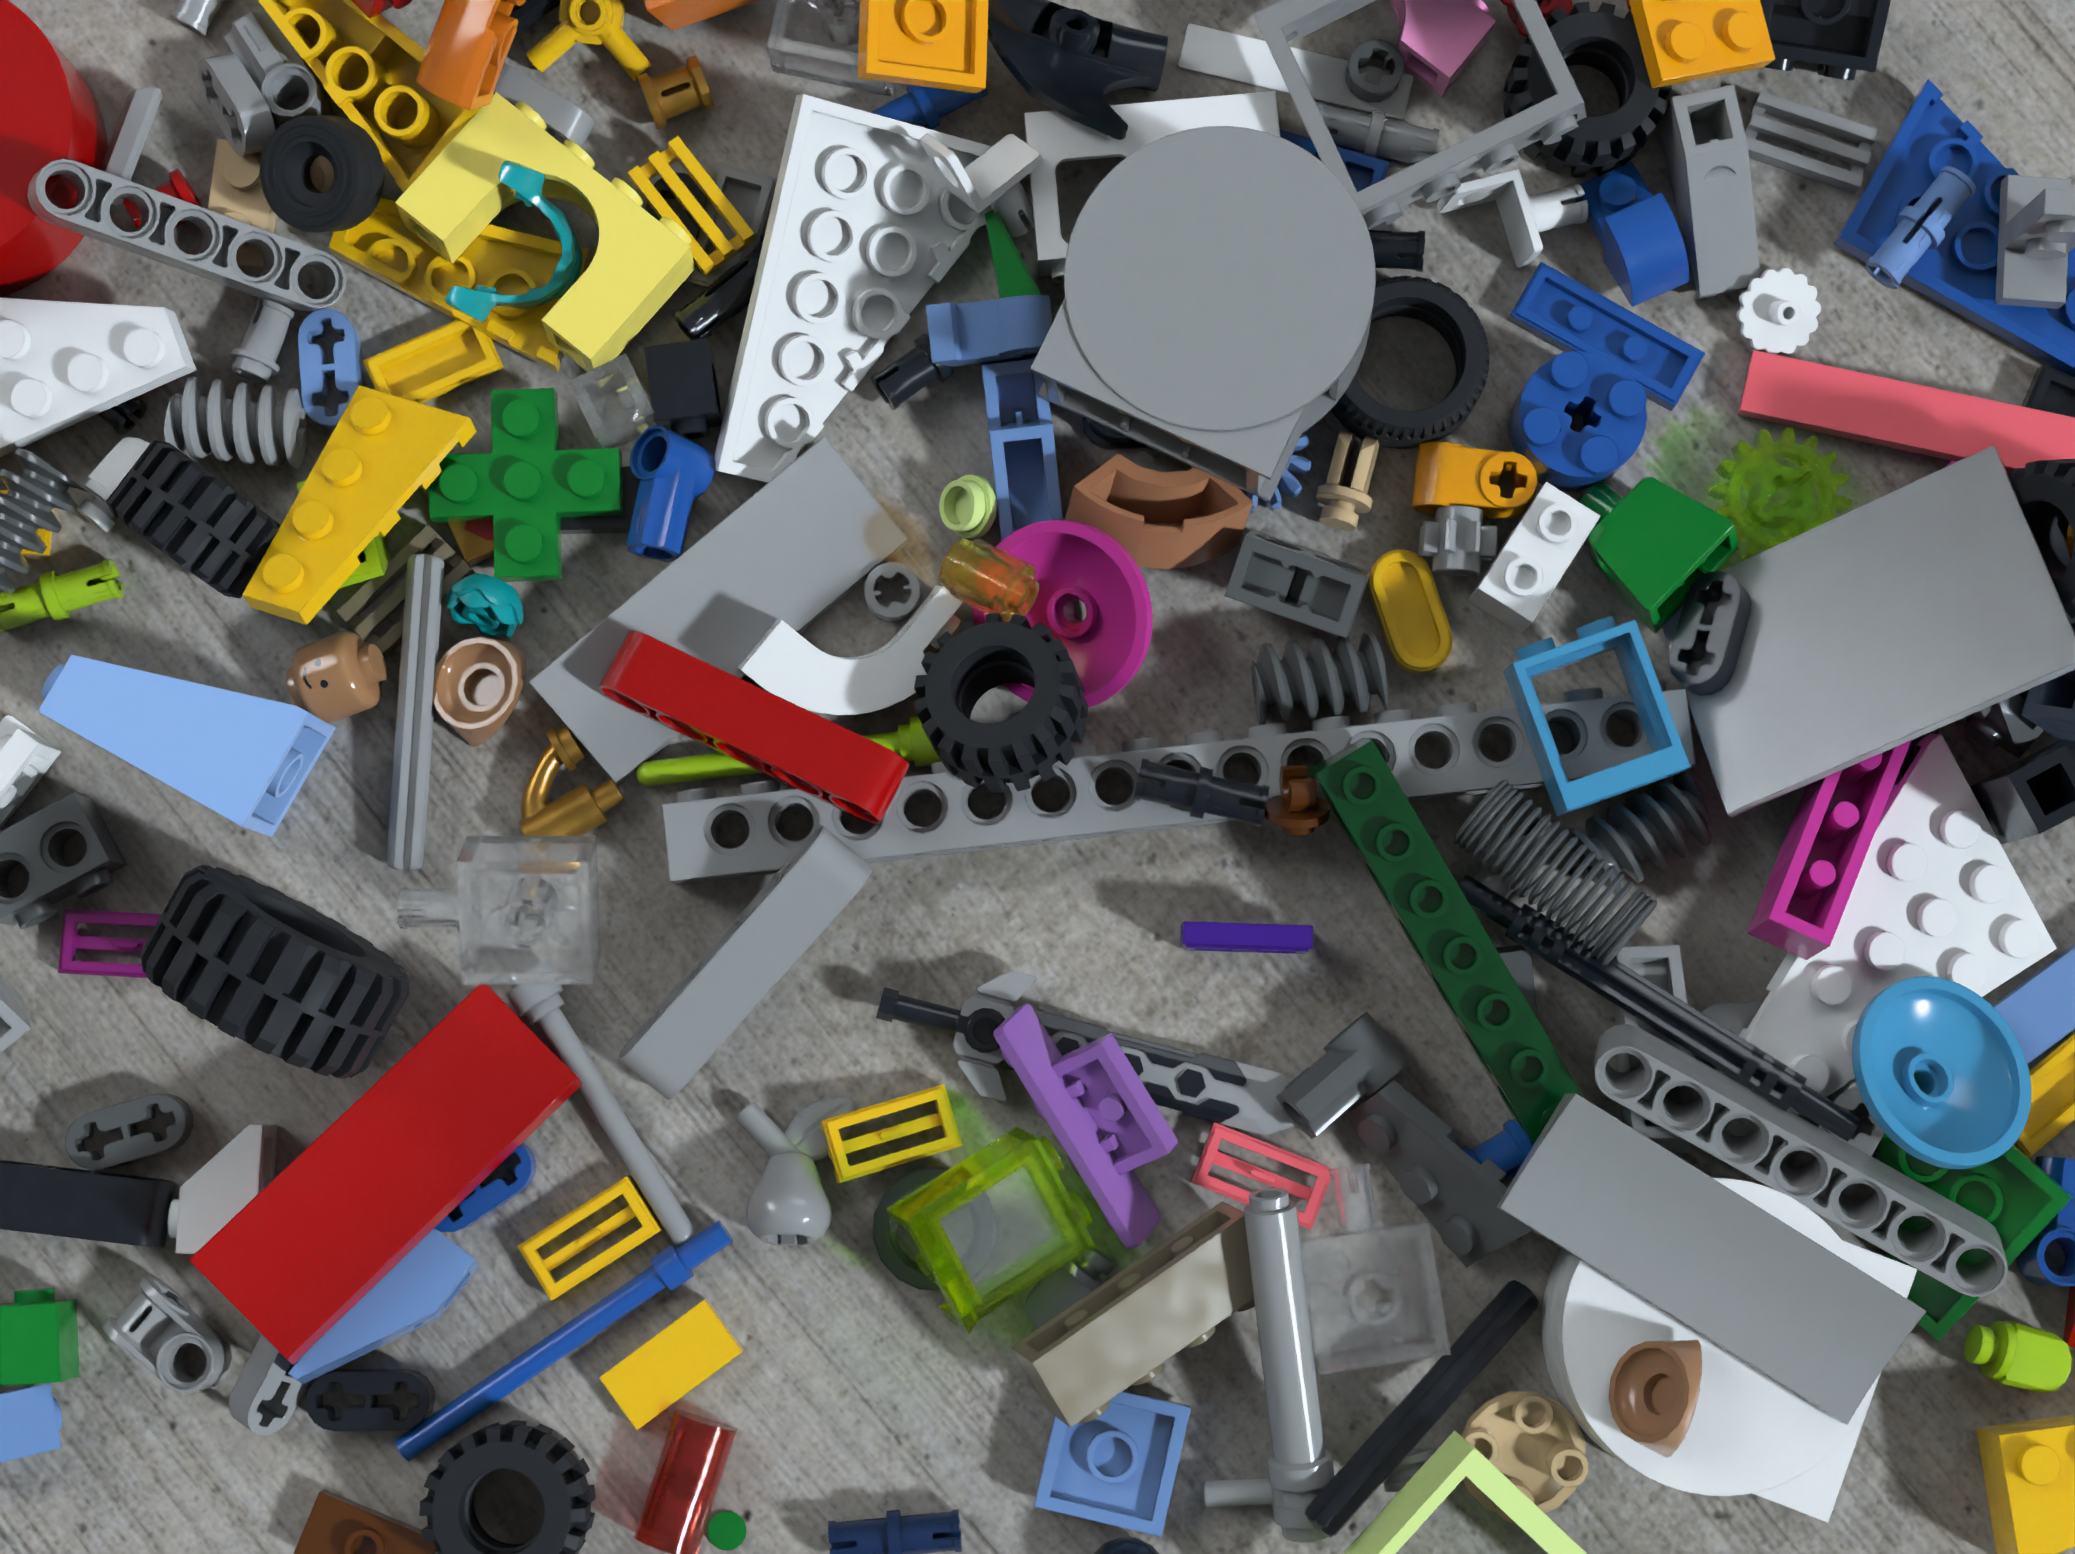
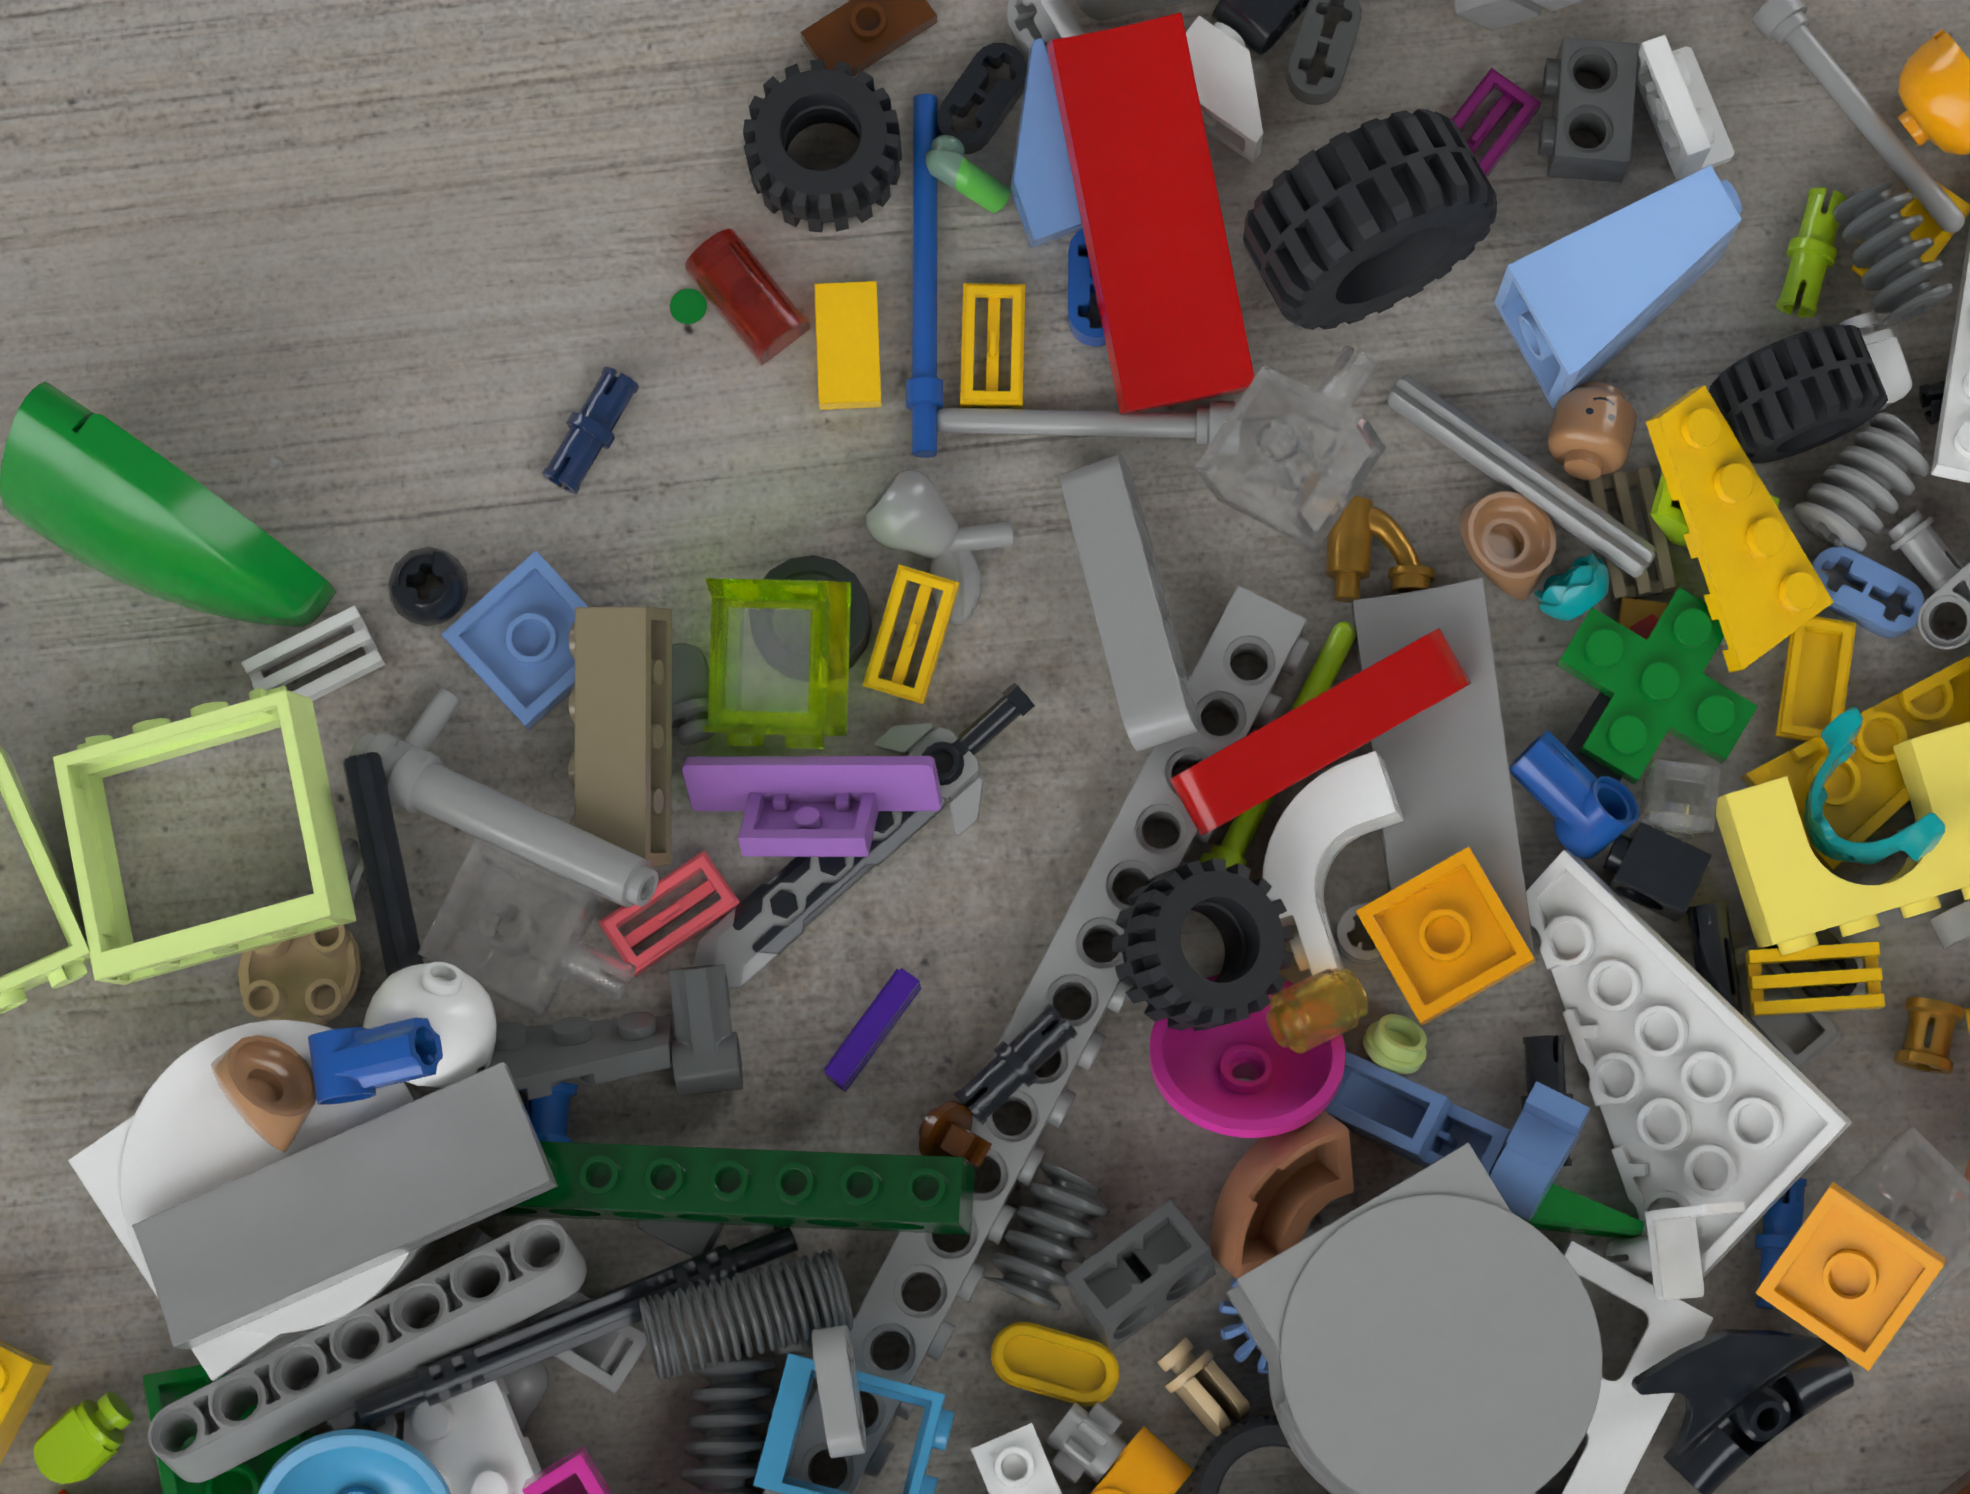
camera: 130 degrees right, 5 degrees down
none -> blue piece [308,1017,443,1105]
none -> white cylinder [363,962,497,1088]
none -> light grey beam [812,1325,867,1458]
none -> arm [925,135,1010,213]
none -> light orange plate [1356,846,1536,1026]

